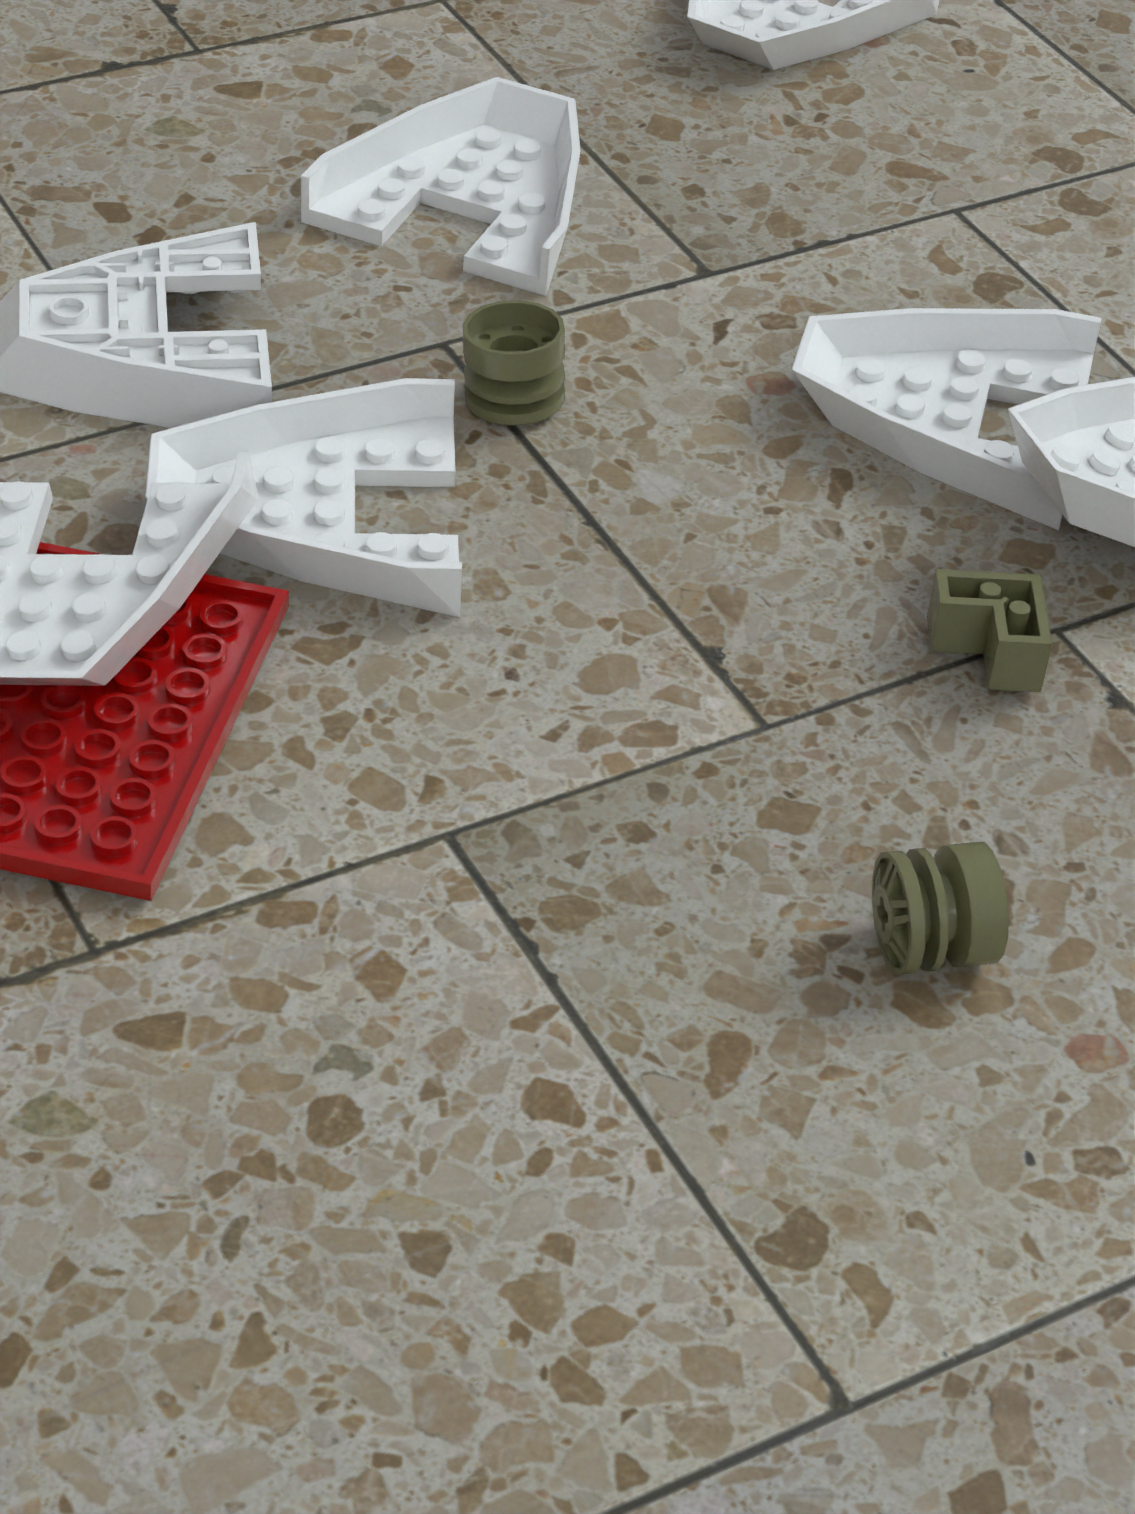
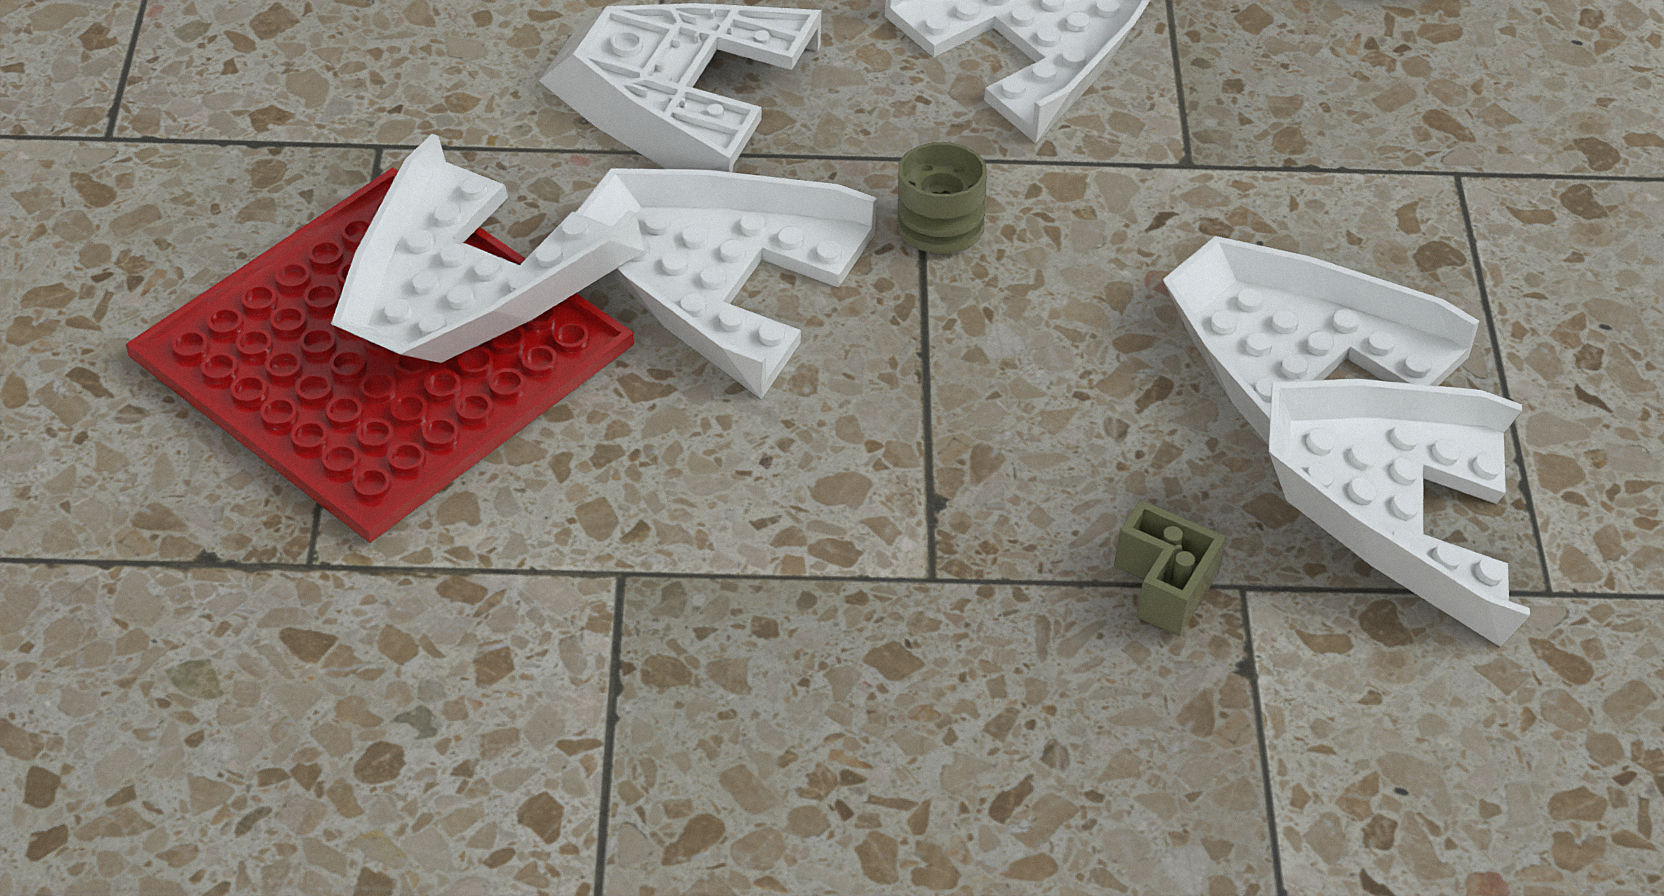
camera: 30 degrees right, 5 degrees up
olive wheel [872,842,1009,975] -> none

